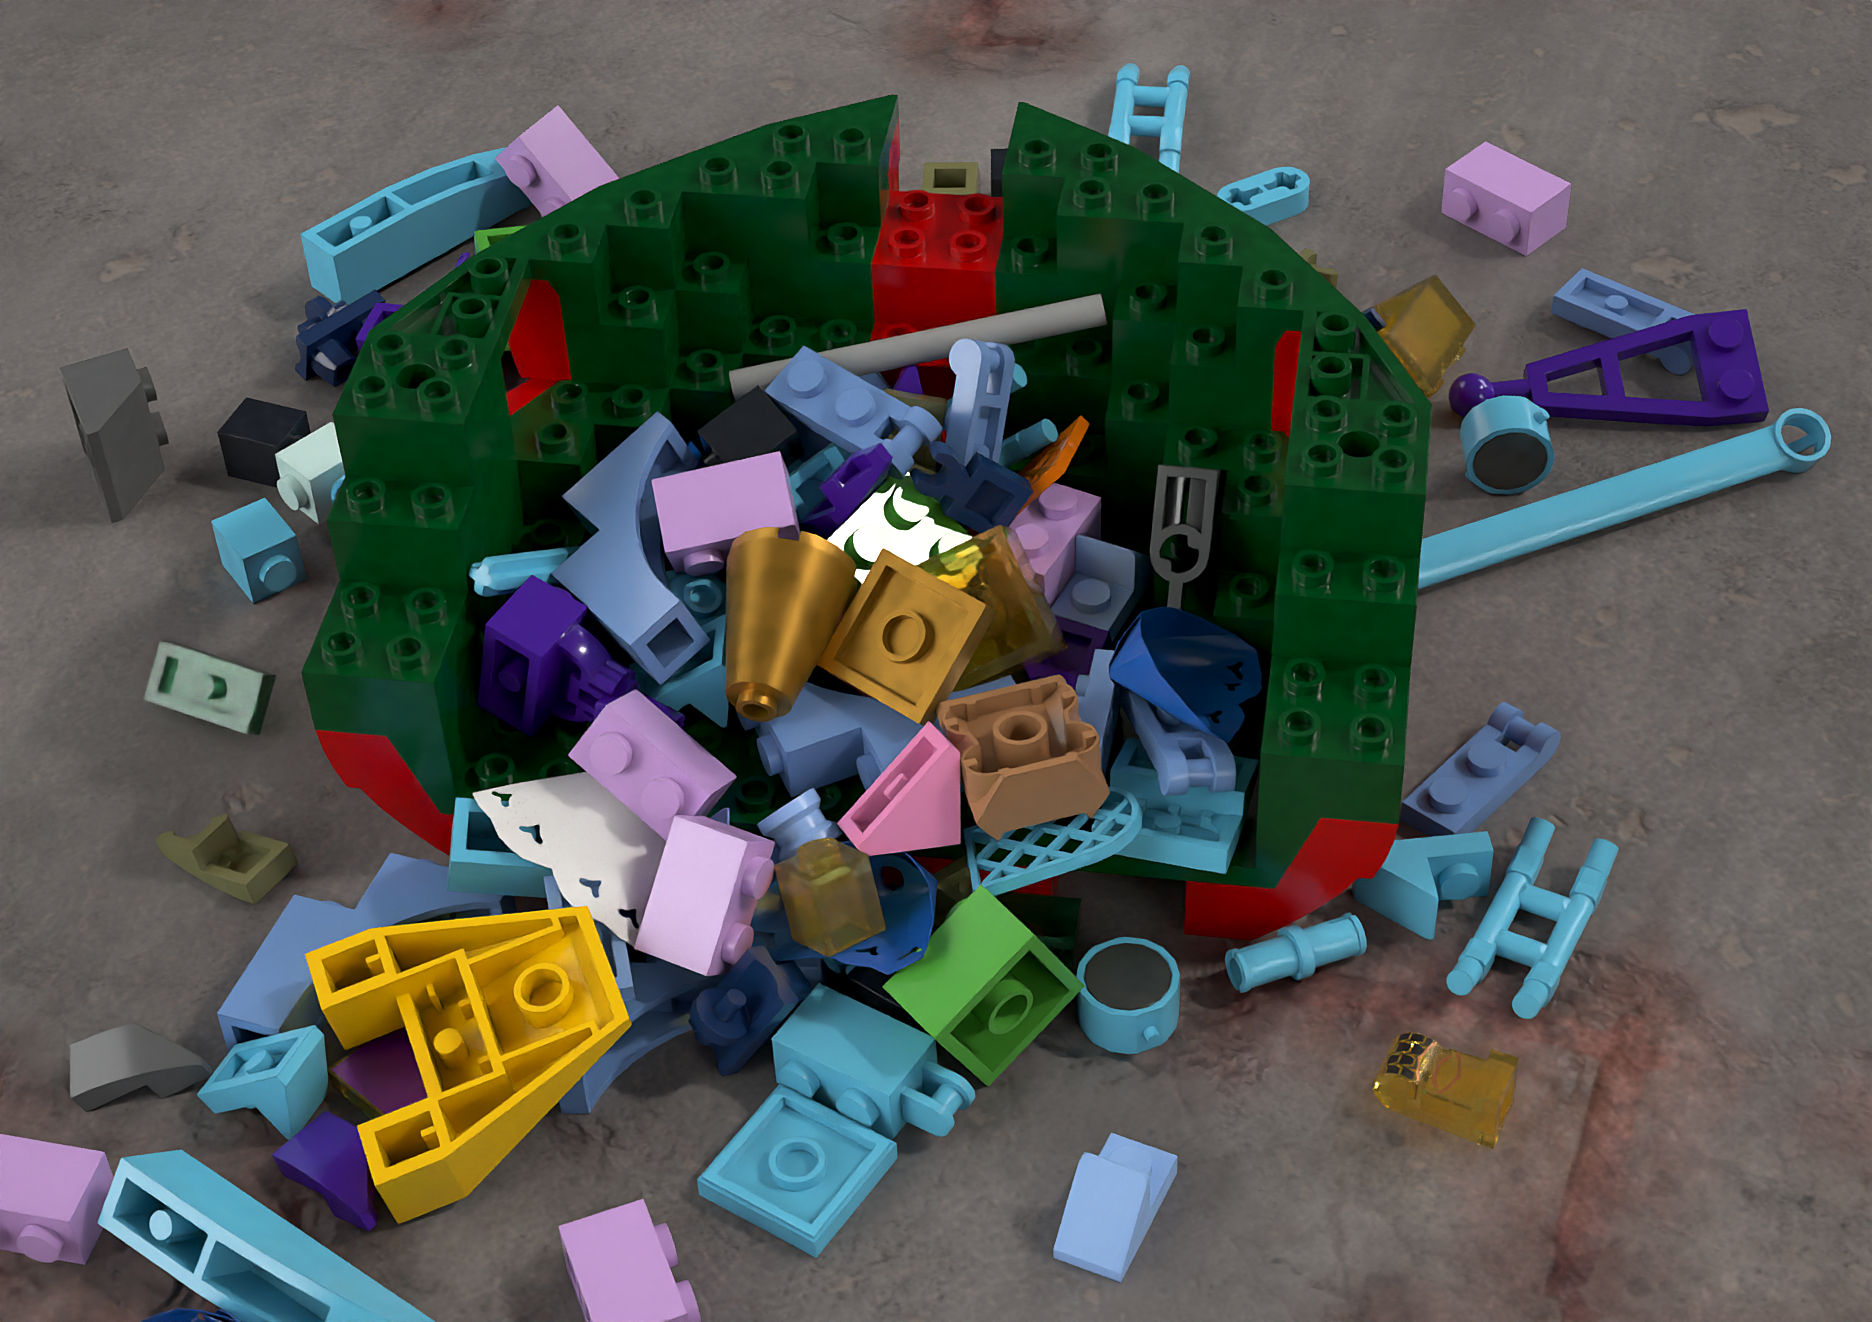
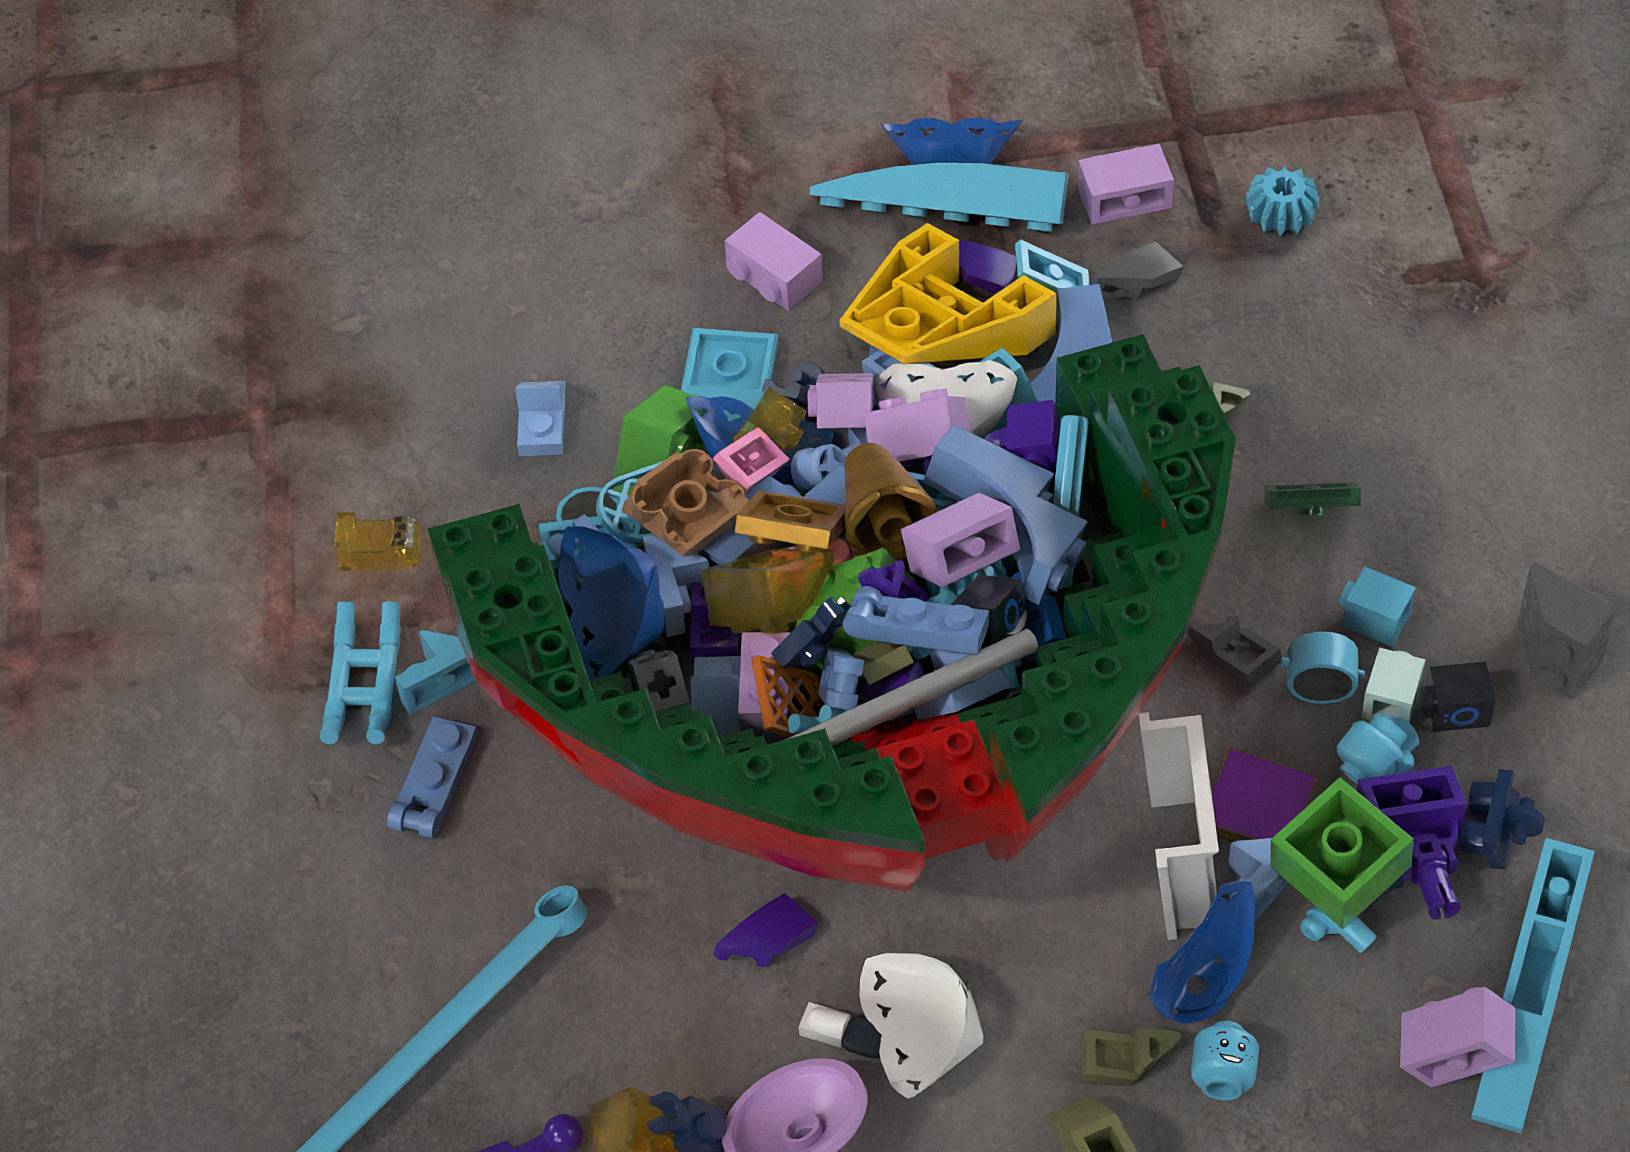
camera: 155 degrees right, 10 degrees up
piece [1459,395,1555,495] -> none

